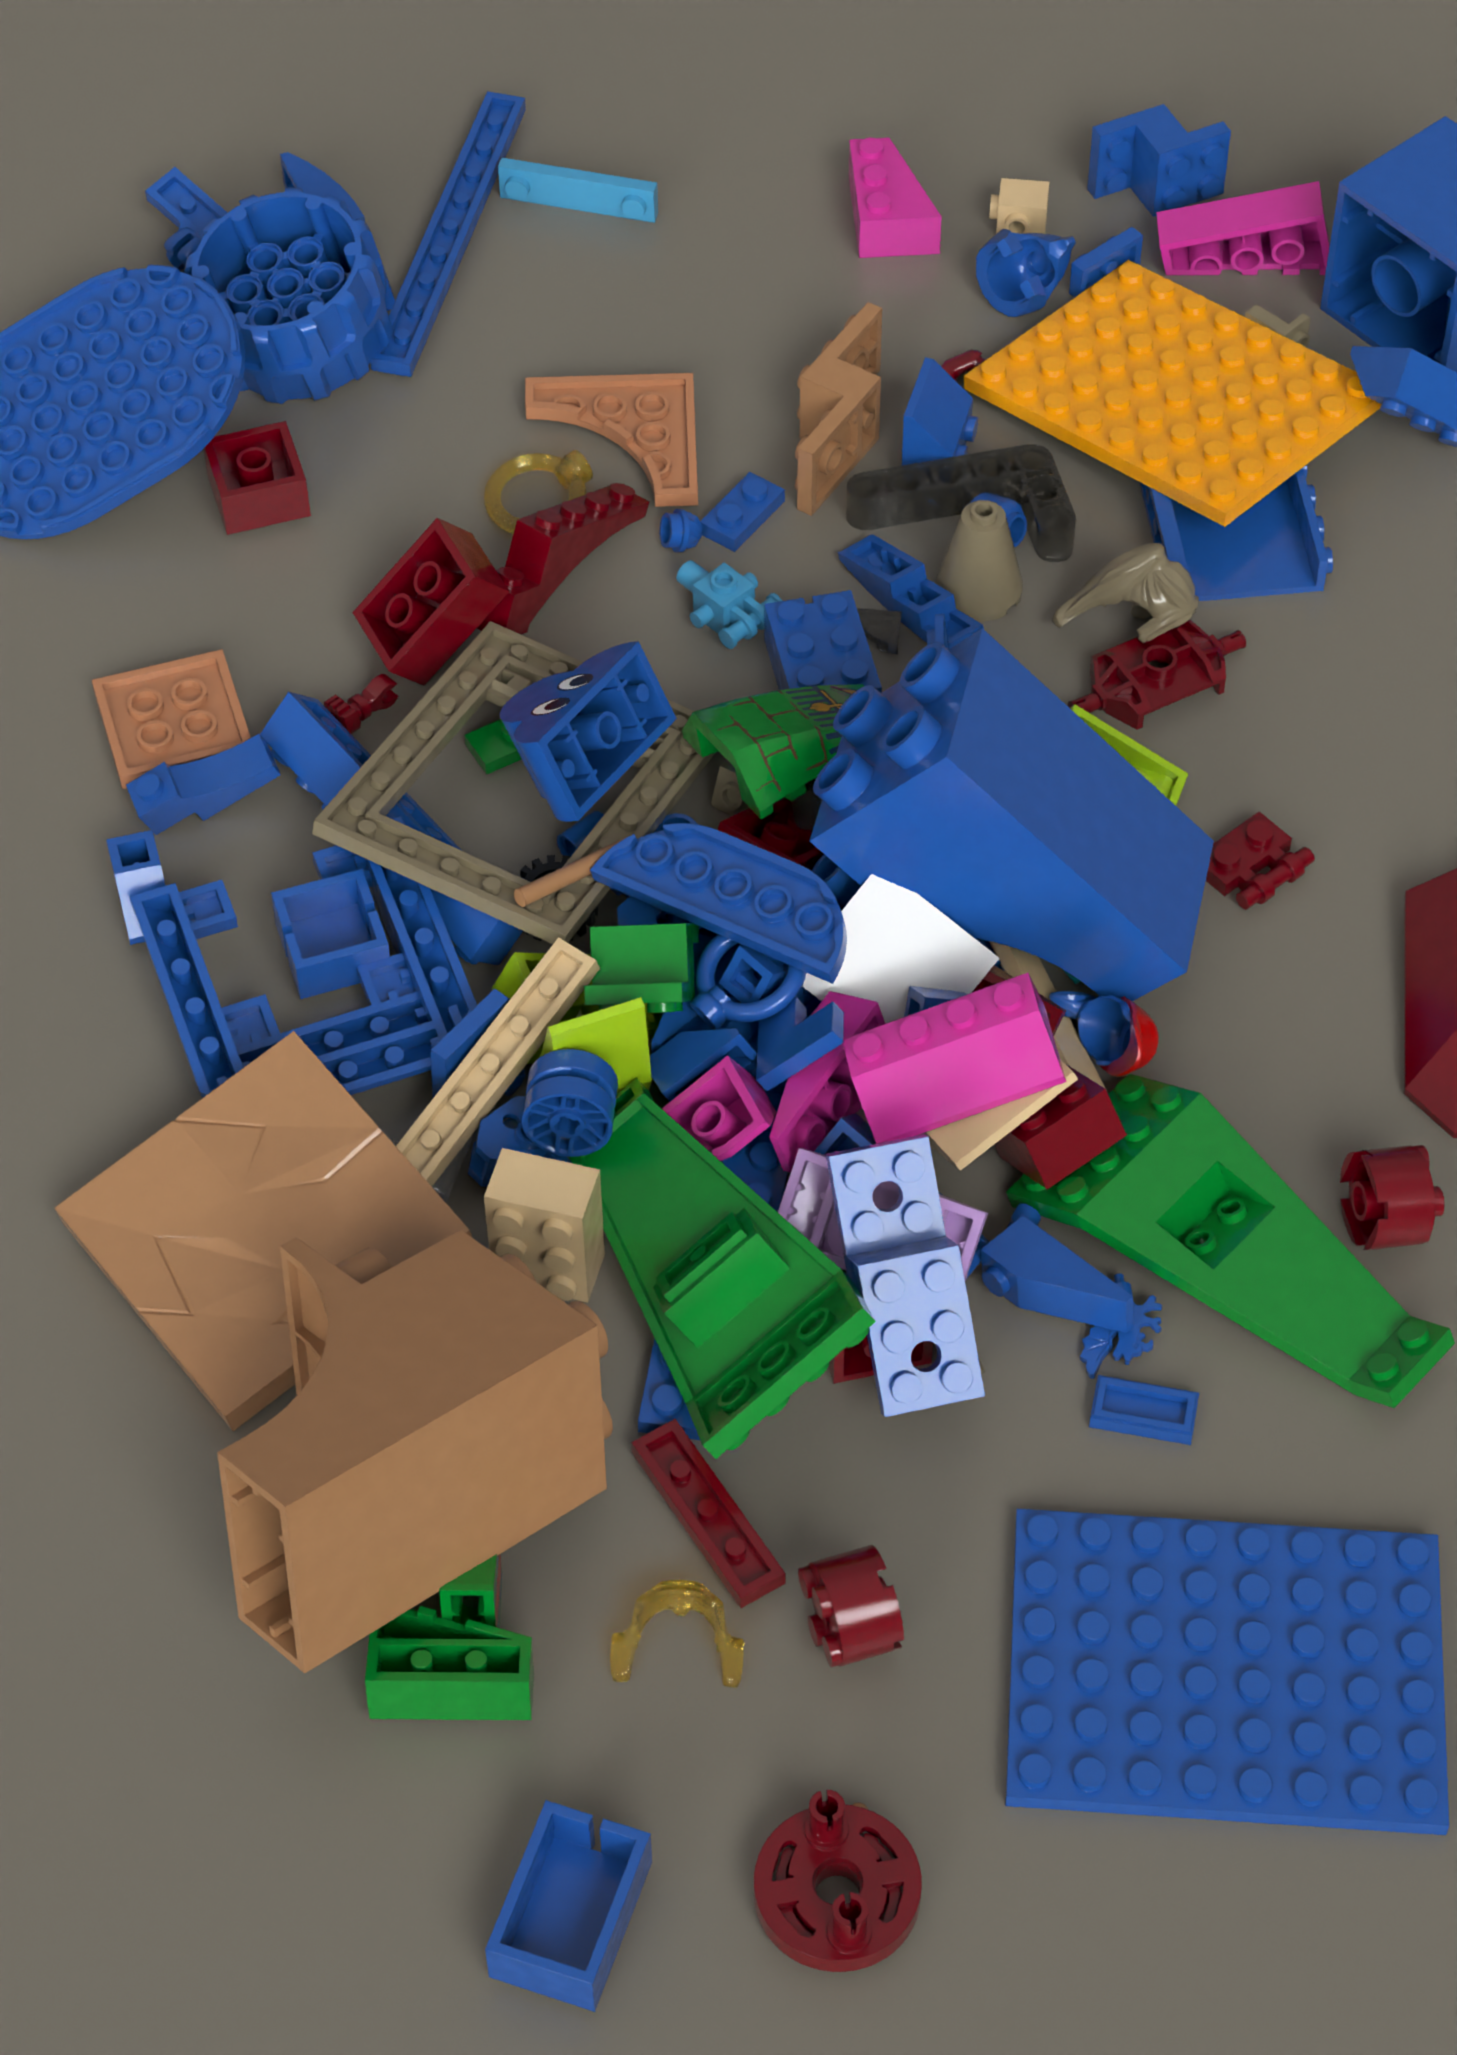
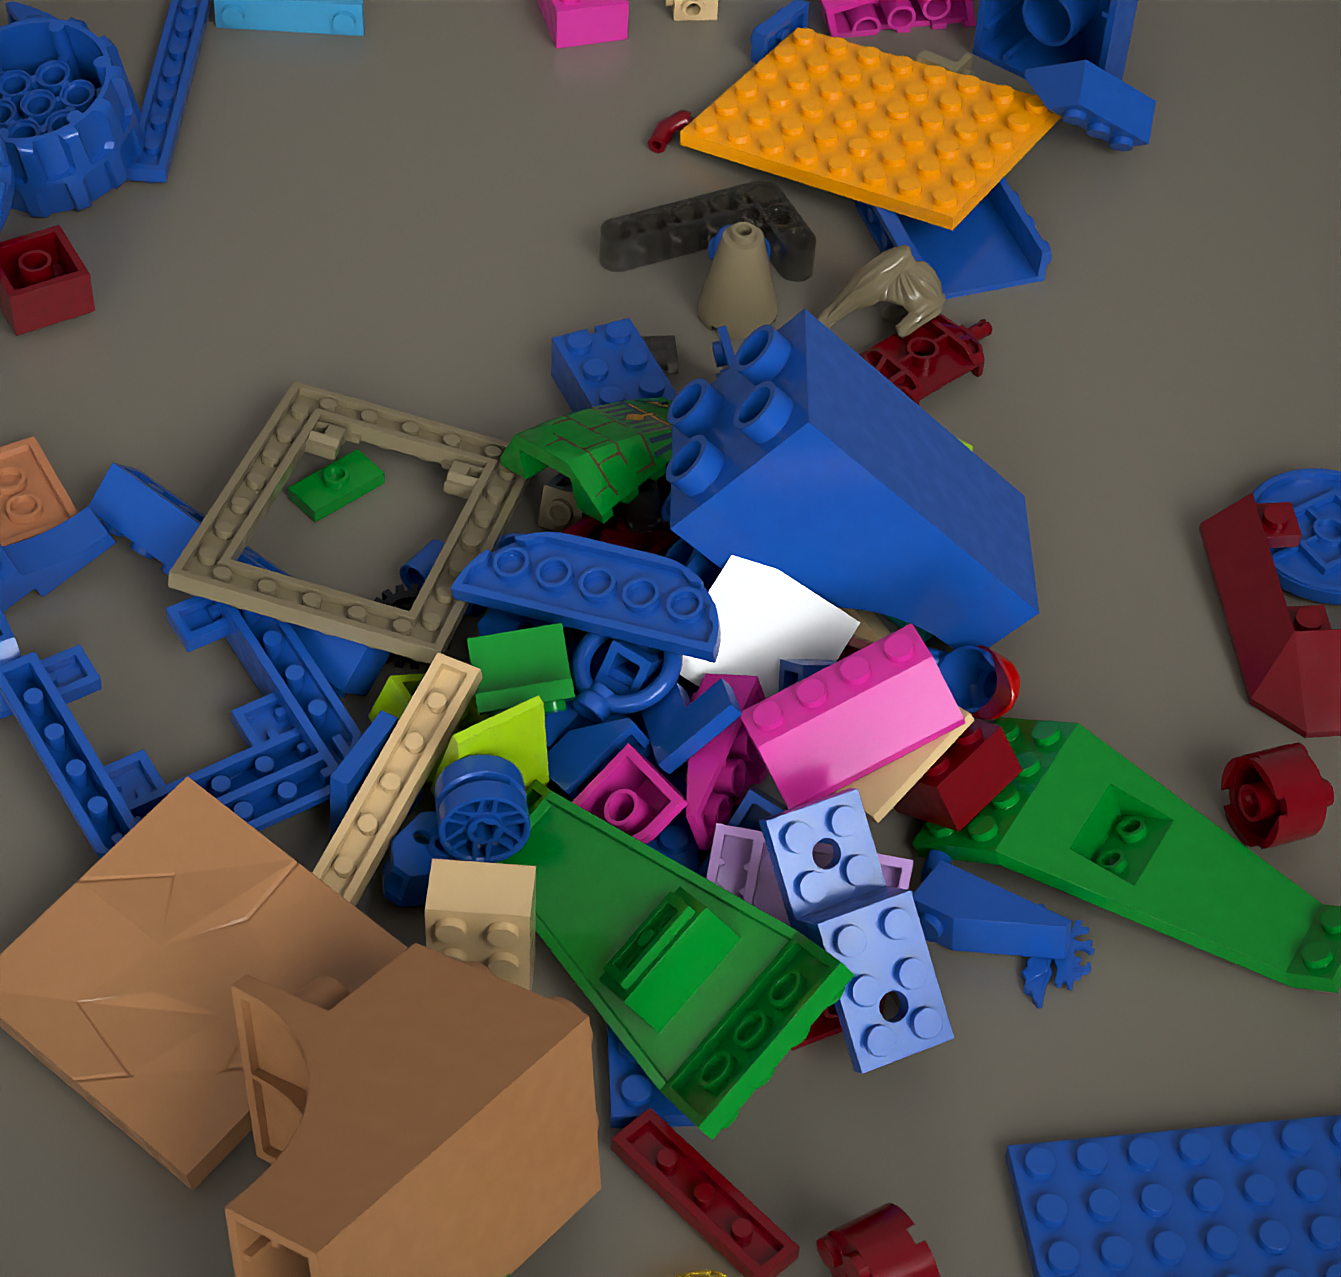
camera: 15 degrees left, 5 degrees down
blue piece [271,869,390,999] -> none
dark red piece [324,674,399,734] -> none
dark red brick [352,518,510,686] -> none
dark red arch [477,483,650,635] -> none
clear yellow piece [484,450,593,534] -> none
blue brick [500,641,677,822] -> none
medium nougat bar [514,837,627,907] -> none
nougat plate [525,373,698,507] -> none
blue plate [659,509,703,553] -> none
dark azure piece [676,560,782,649] -> none
blue plate [700,472,785,552] -> none
medium nougat bracket [795,302,882,516] -> none
blue slope [838,534,984,649] -> none
blue slope [901,357,978,487] -> none
blue piece [976,229,1076,317] -> none
blue tile [1089,1375,1199,1445] -> none
dark red plate [1206,811,1315,910] -> none

